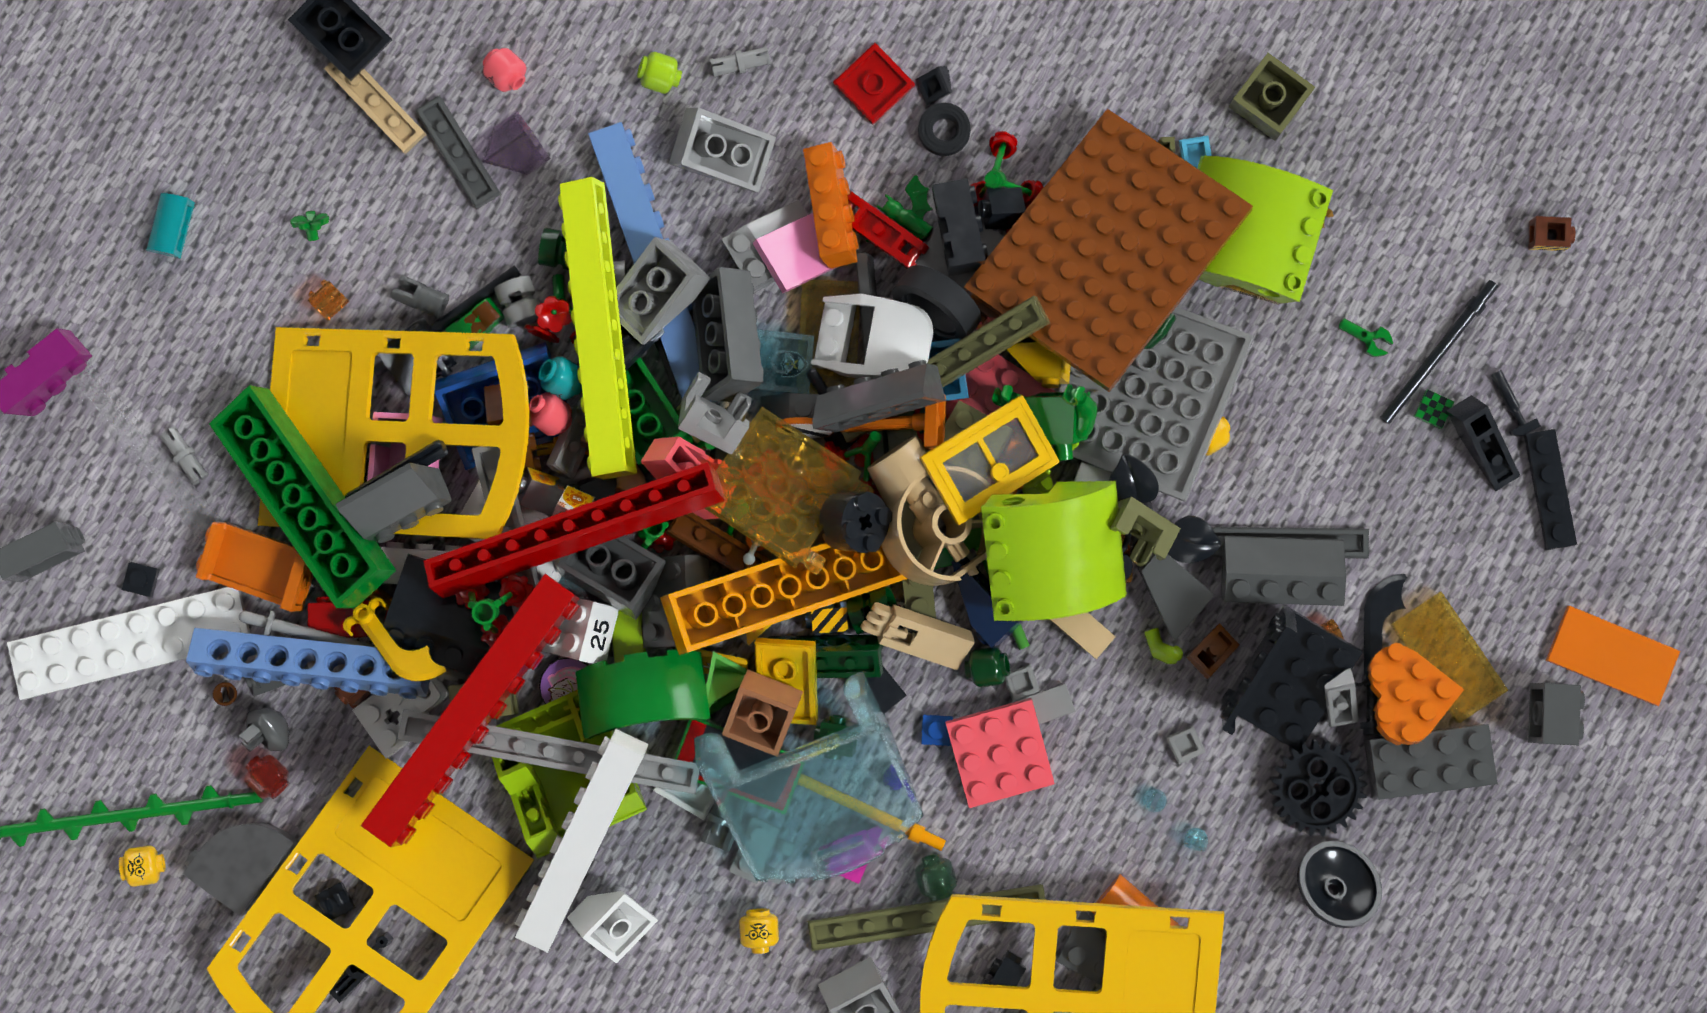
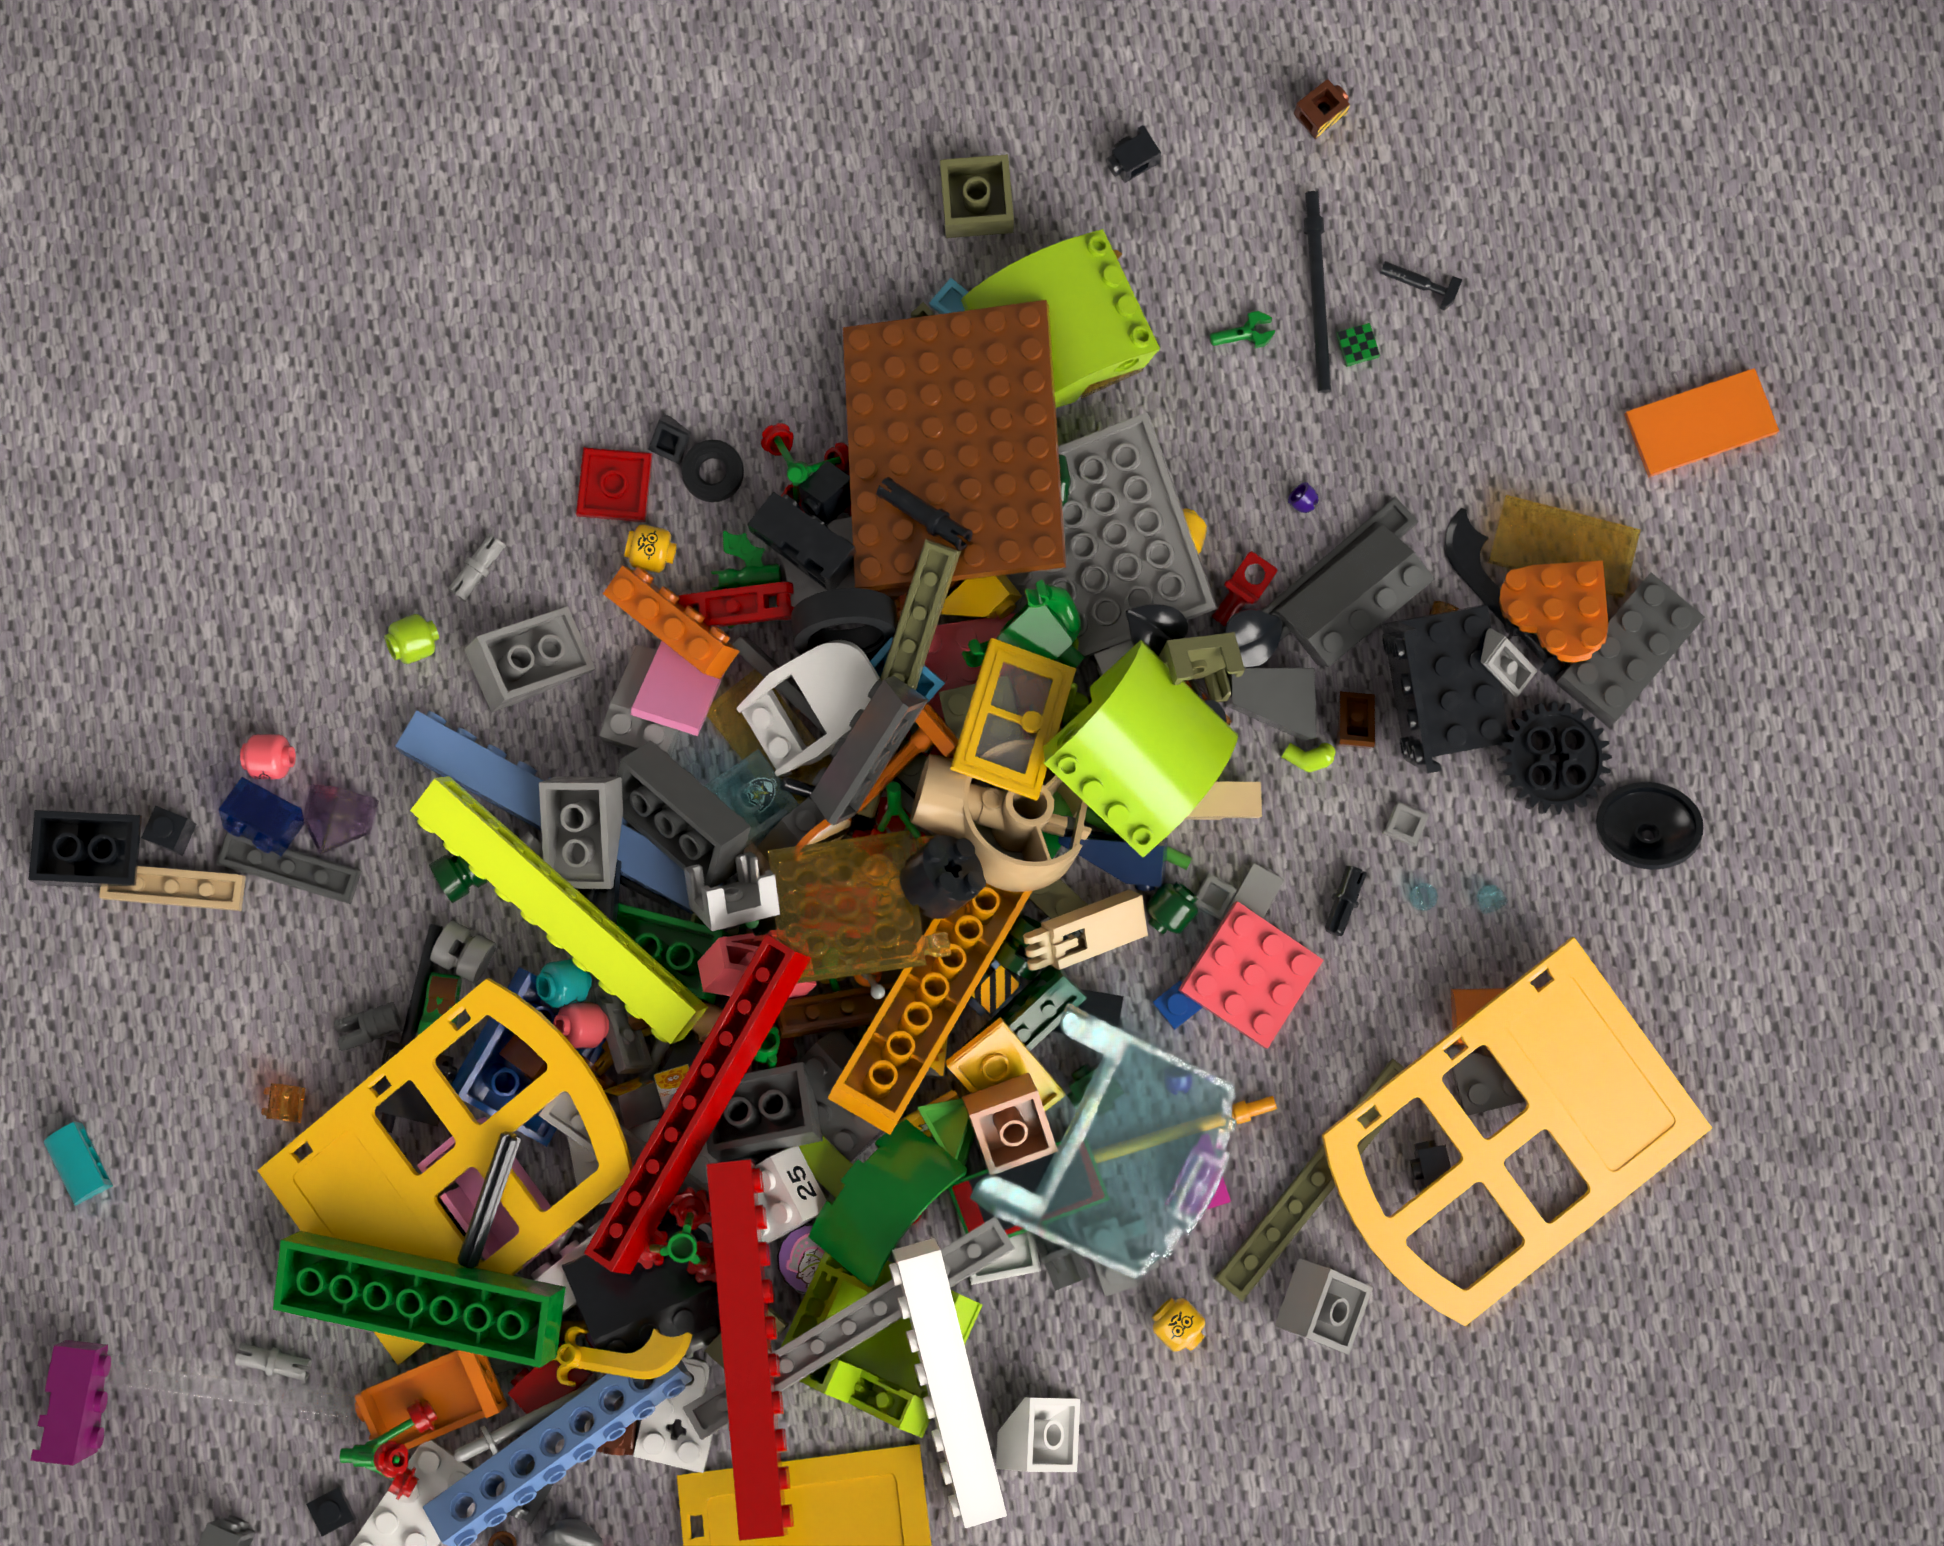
camera: 45 degrees left, 5 degrees down
green plant [290,211,329,241] -> none
dark grey slope [336,463,452,543] -> none
red plant [524,274,576,344] -> none
clear green head [915,854,957,901] -> none
black slope [1447,395,1520,491] -> none
black plate [1524,429,1577,550] -> none
dark grey brick [1528,683,1585,746] -> none
none -> black brick [141,805,197,856]
none -> clear blue brick [218,777,305,856]
none -> red plant [339,1399,438,1500]
none -> yellow head [624,524,677,573]
none -> black pin [876,477,973,550]
none -> black brick [1106,125,1161,183]
none -> red bracket [1212,551,1278,627]
none -> dark purple hinge [1288,482,1319,513]
none -> black axle [1325,866,1367,936]

